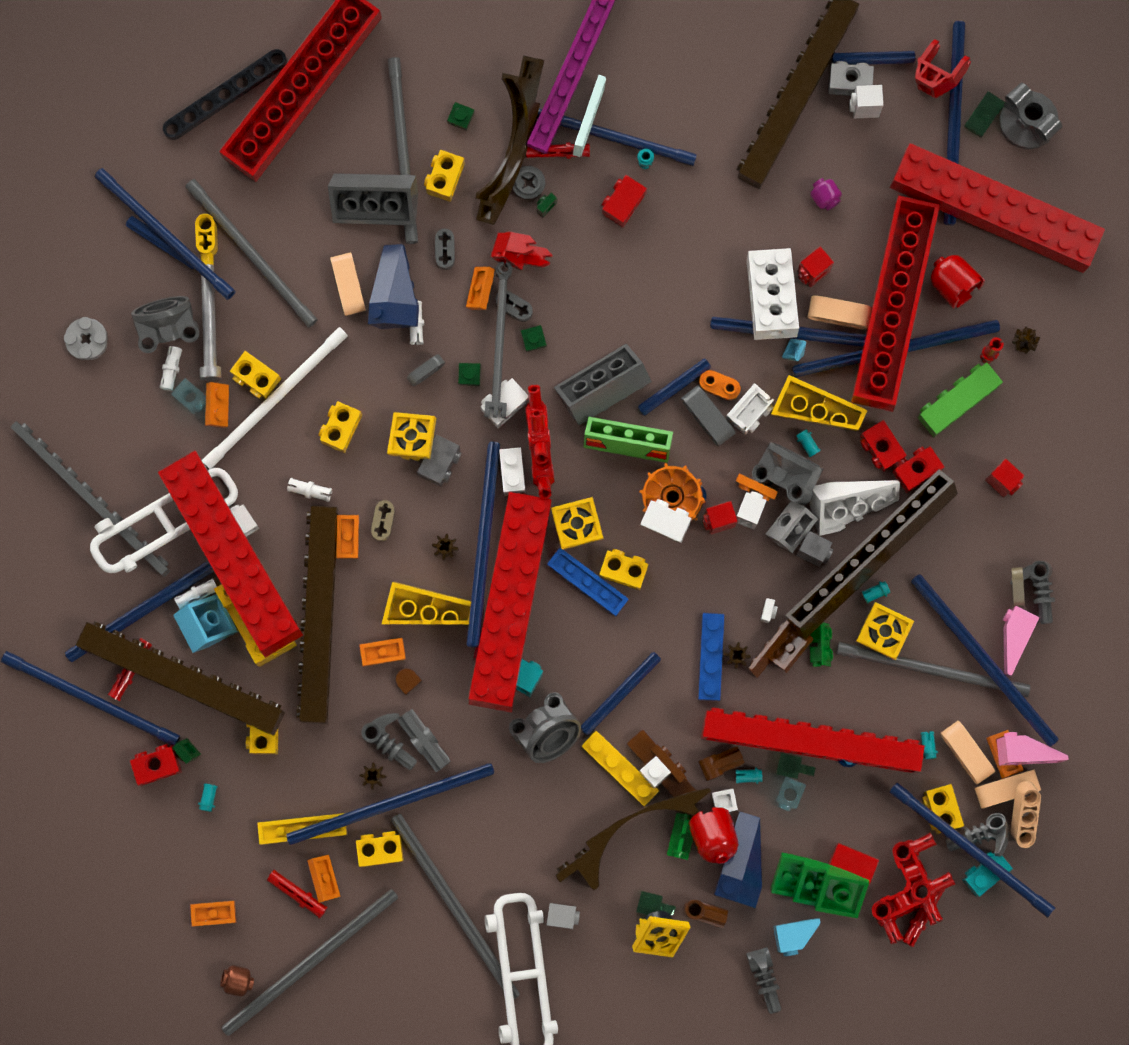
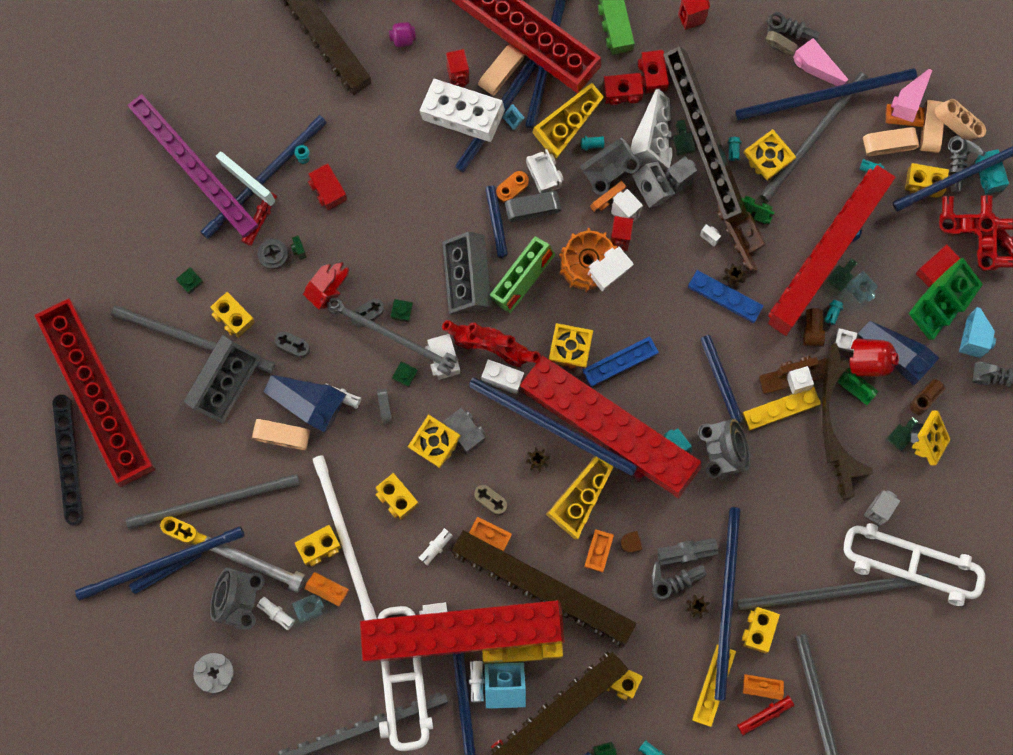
camera: 70 degrees left, 5 degrees down
orange plate [466,267,495,310] -> none
dark brown slope [475,55,544,225] -> none
yellow brick [599,549,648,591] -> none
none -> clear green plate [673,120,696,155]

